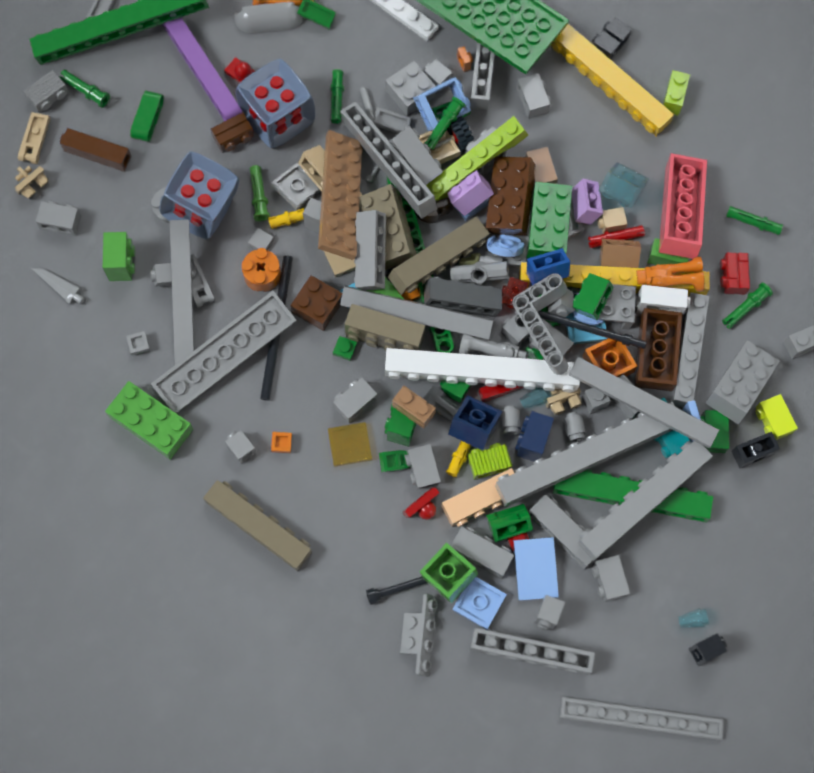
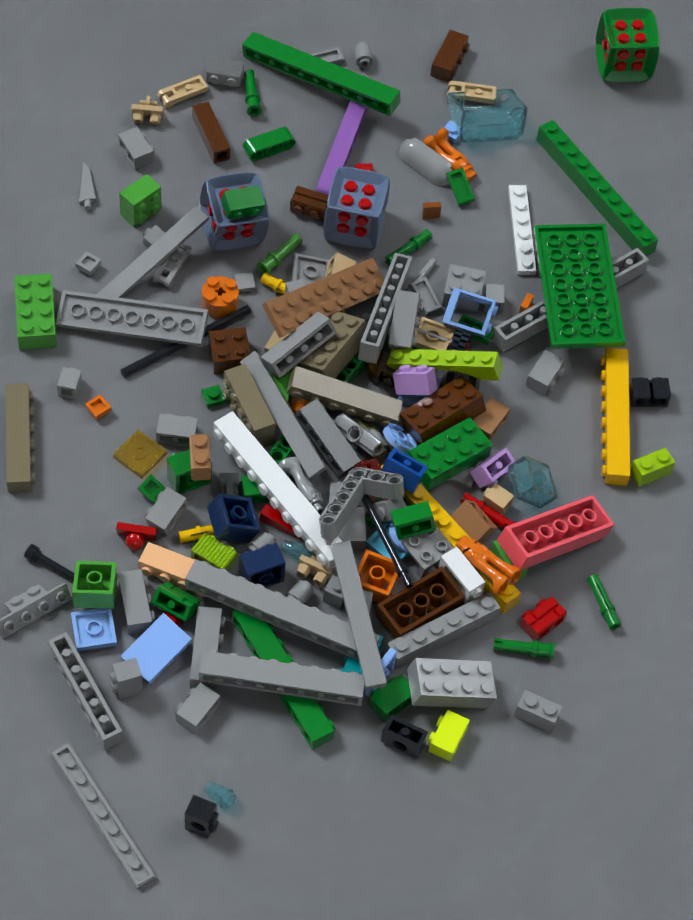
camera: 45 degrees right, 15 degrees down
green pin [425,96,466,151] -> none
none -> green brick [221,185,265,219]
none -> dark orange tile [422,202,441,219]

